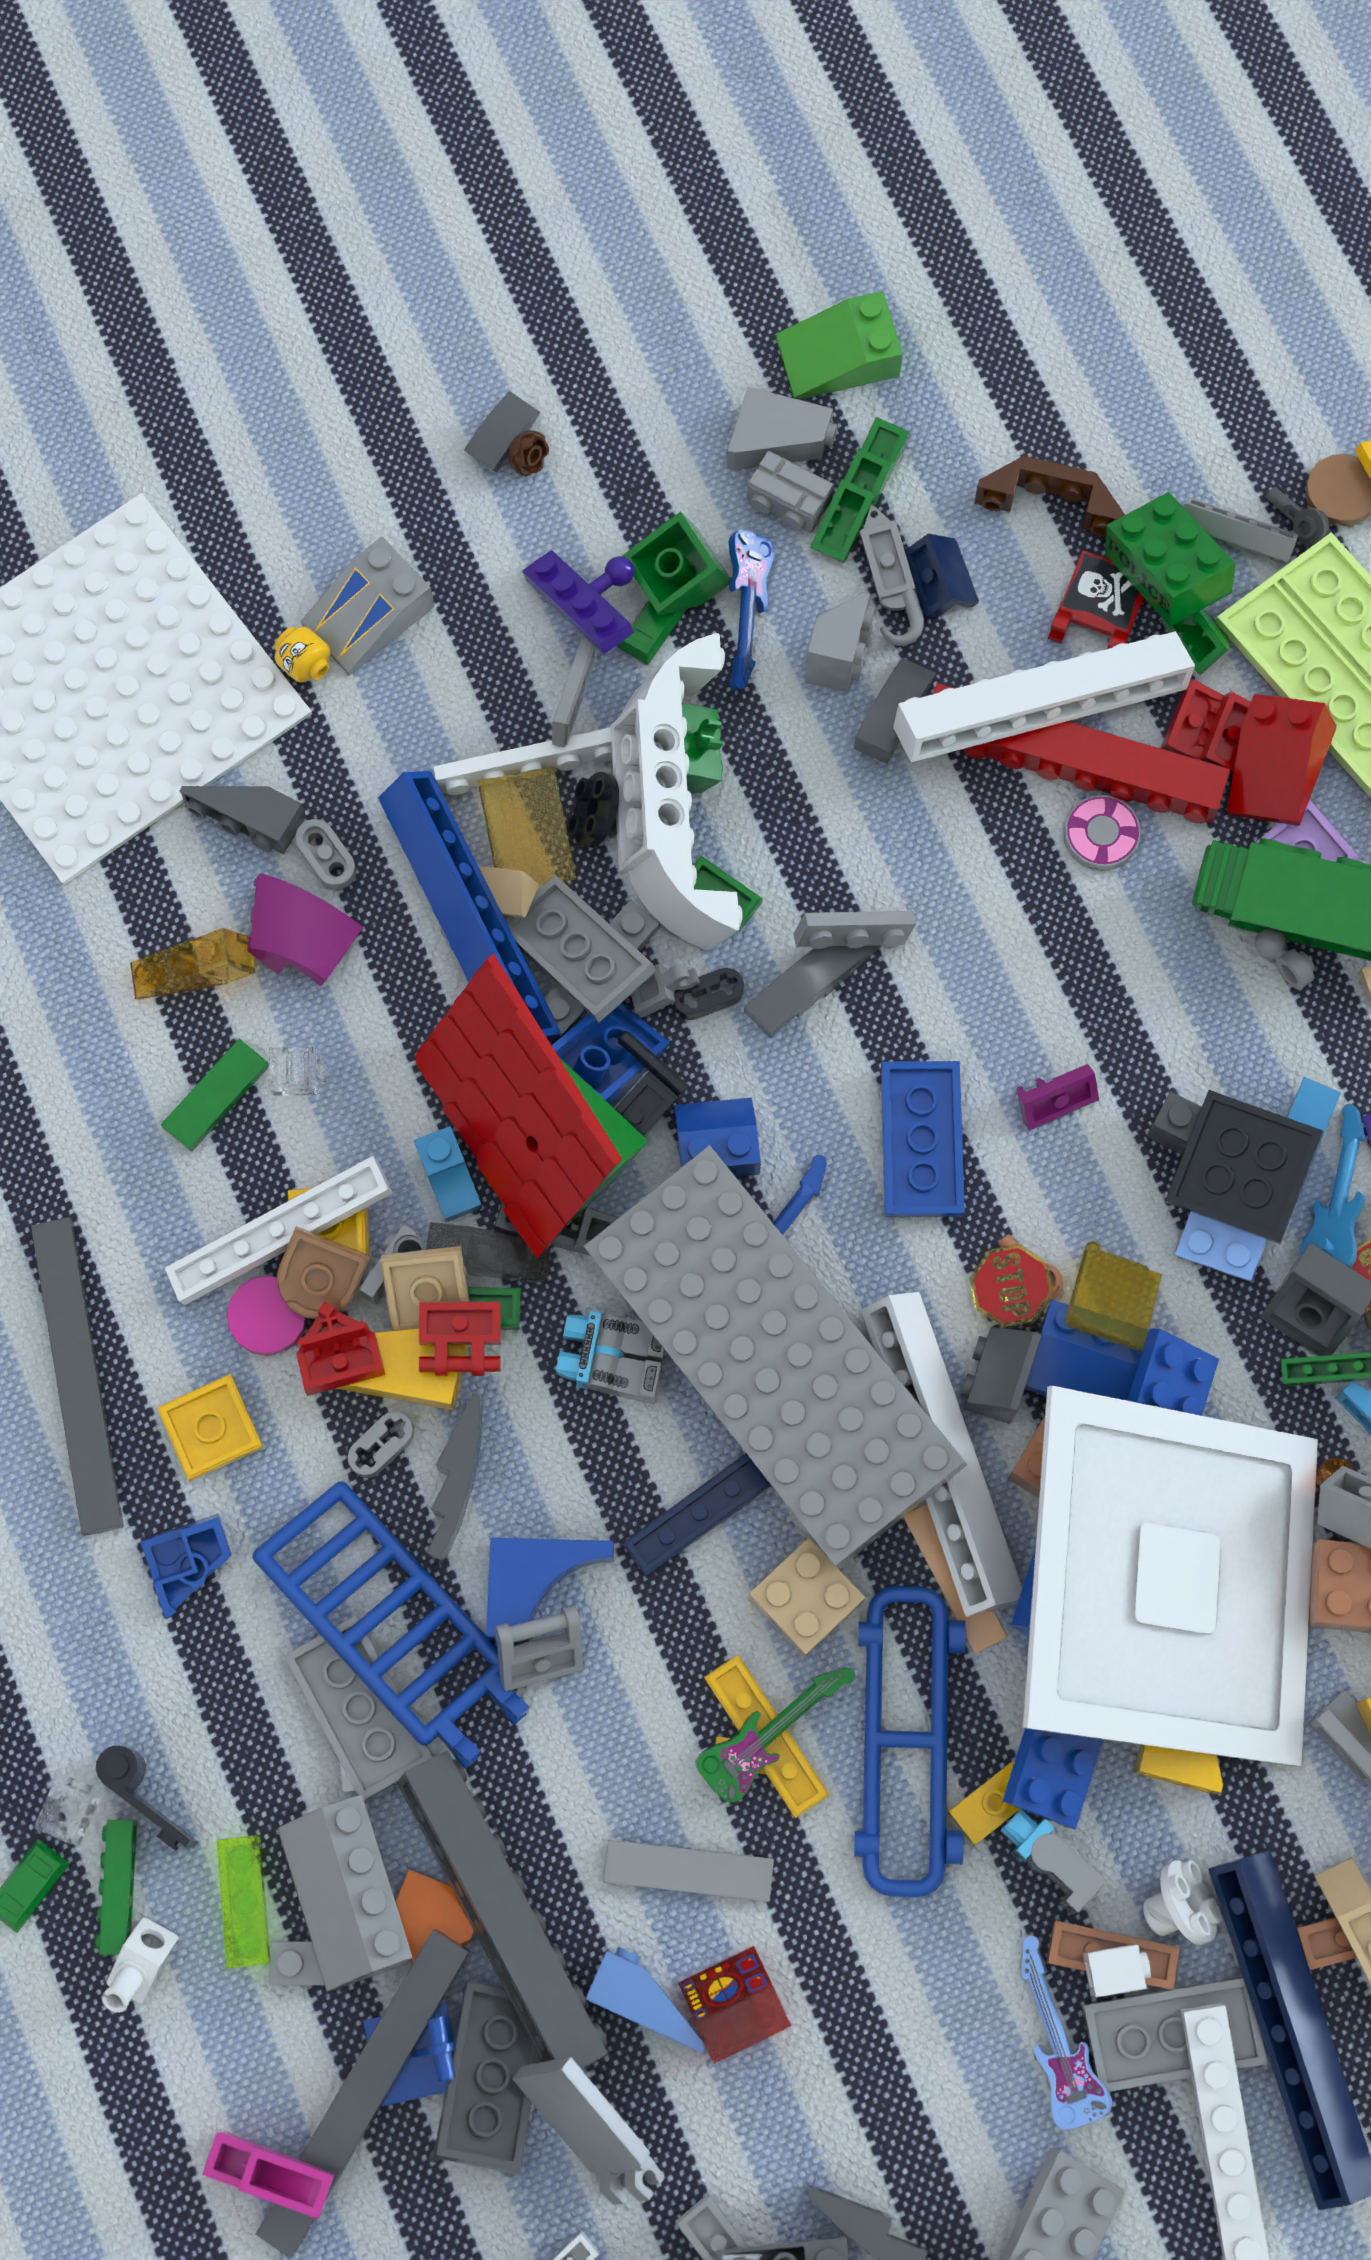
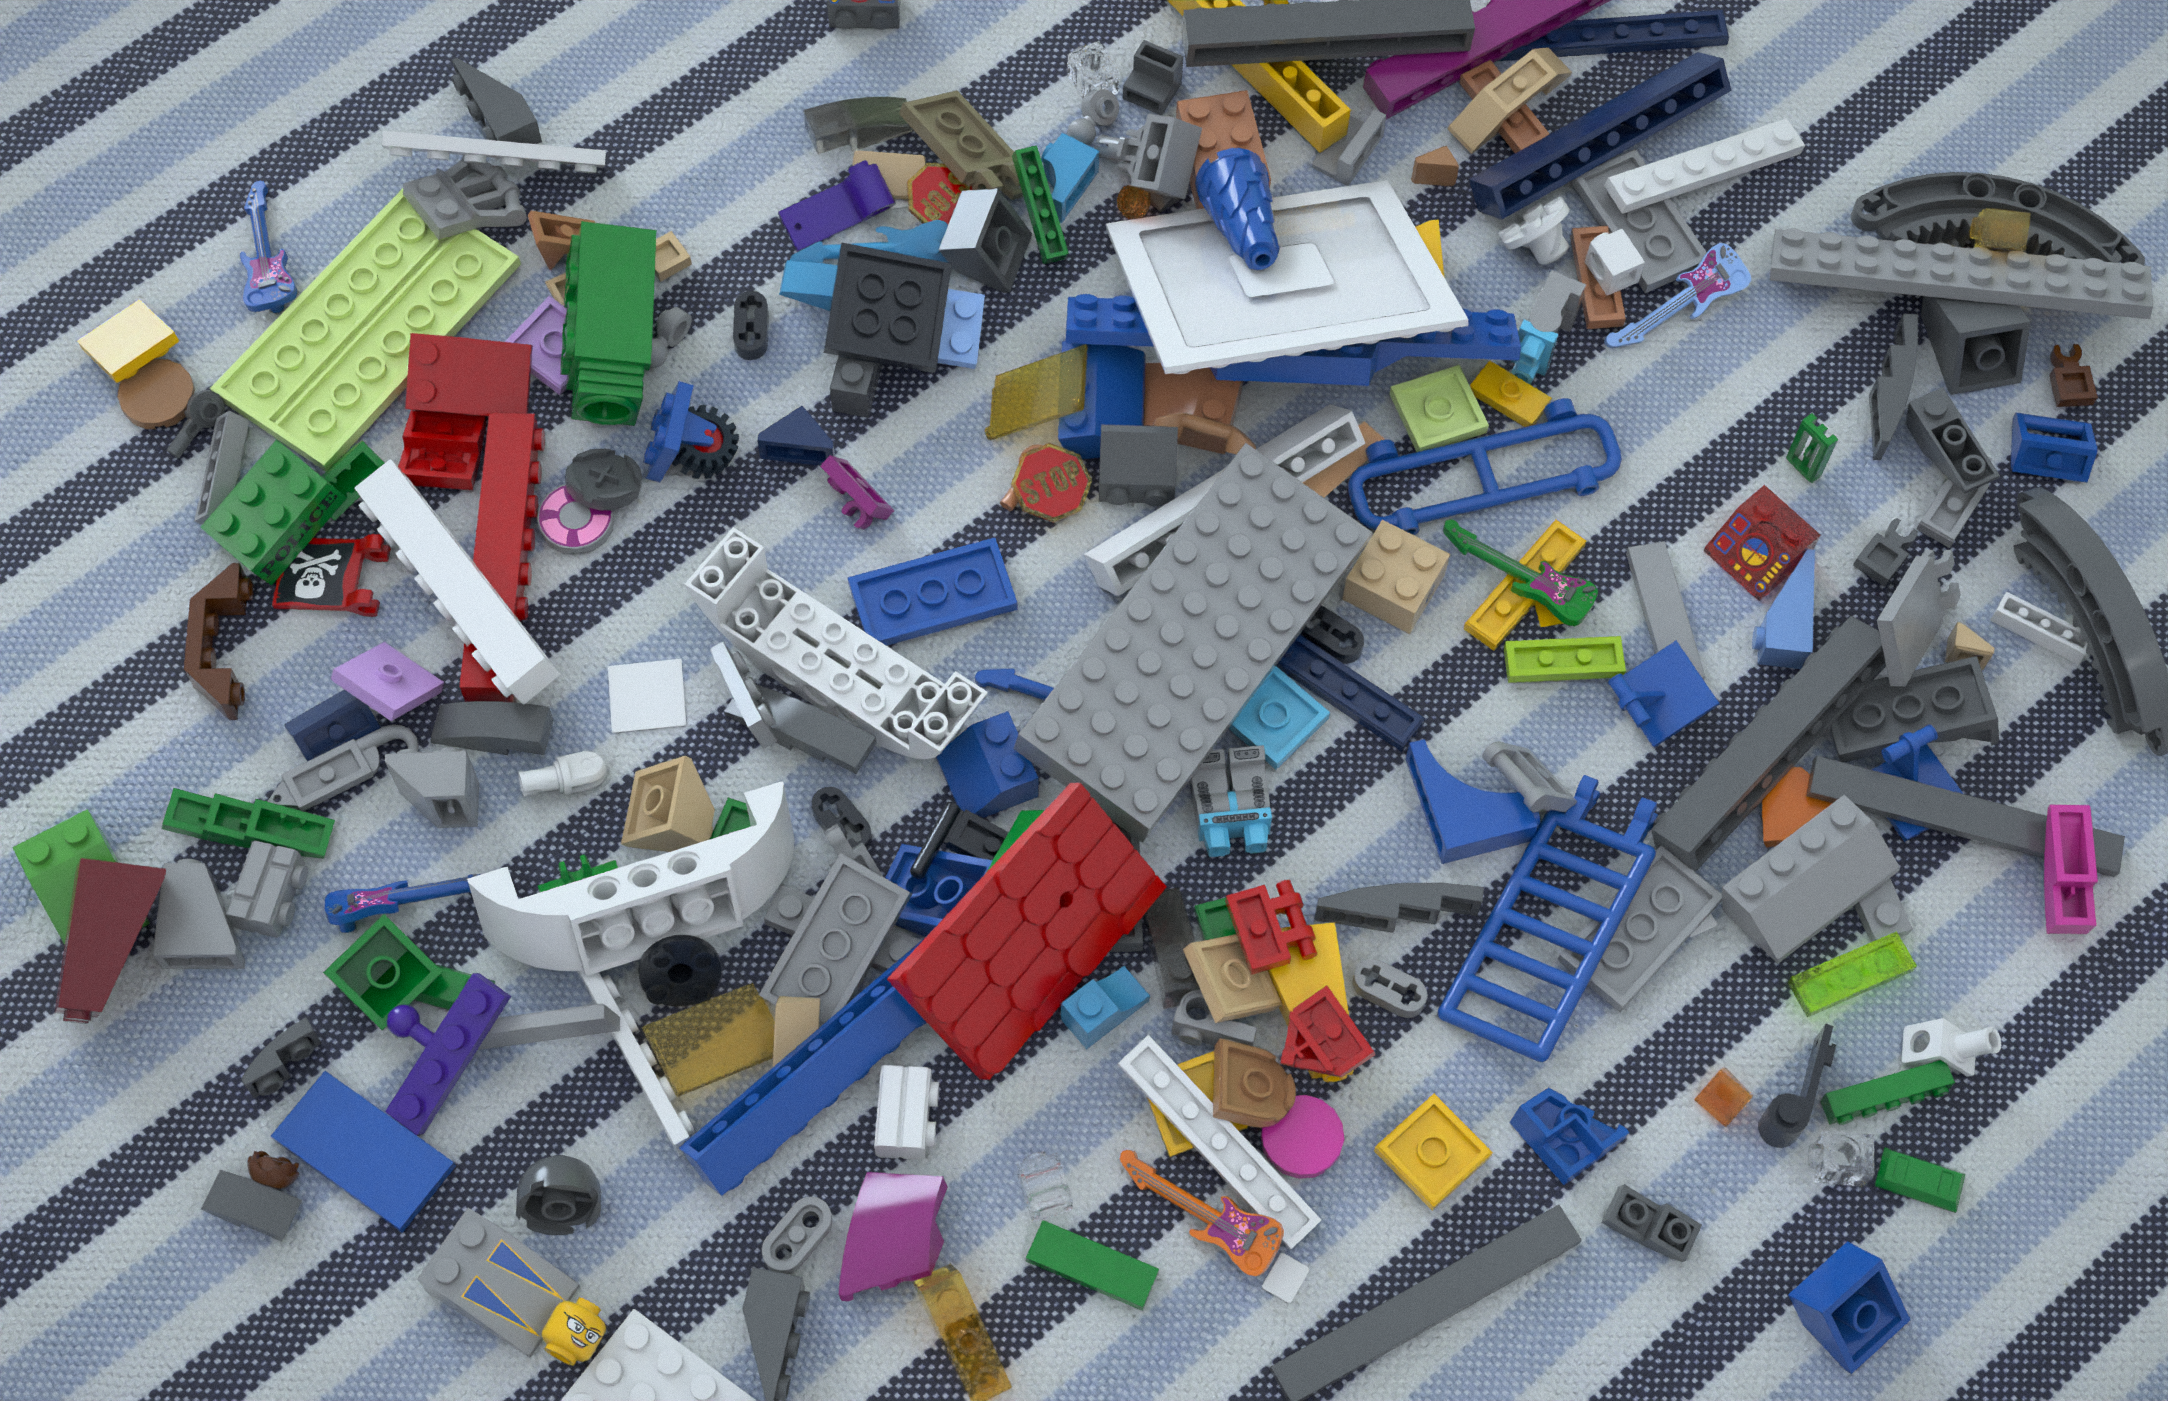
camera: 110 degrees left, 10 degrees down
none -> dark red slope [55,858,166,1024]
none -> dark grey slope [241,1017,322,1098]
none -> blue tile [271,1071,456,1233]
none -> lavender plate [331,642,444,721]
none -> dark grey cylinder [516,1155,601,1235]
none -> white arm [518,751,607,797]
none -> dark grey tile [565,448,642,510]
none -> white sticker [608,659,686,733]
none -> tan slope [621,756,715,852]
none -> plate [643,381,739,483]
none -> white slope [685,527,988,759]
none -> black beam [733,291,769,360]
none -> dark blue slope [757,406,835,466]
none -> white brick [874,1065,939,1160]
none -> orange piece [1120,1150,1284,1276]
none -> medium nougat bar [1153,413,1256,455]
none -> blue cone [1195,148,1280,270]
none -> medium azure plate [1229,666,1330,770]
none -> white sticker [1262,1253,1310,1303]
none -> black beam [1300,605,1364,664]
none -> yellowish green plate [1389,365,1489,452]
none -> medium nougat slope [1411,146,1459,186]
none -> lime plate [1504,636,1626,683]
none -> dark grey slope [1601,1184,1702,1262]
none -> blue plate [1608,640,1720,748]
none -> clear orange slope [1694,1067,1753,1127]
none -> green tile [1786,413,1838,483]
none -> dark grey plate [1853,518,1918,587]
none -> tan slope [1945,622,1995,670]

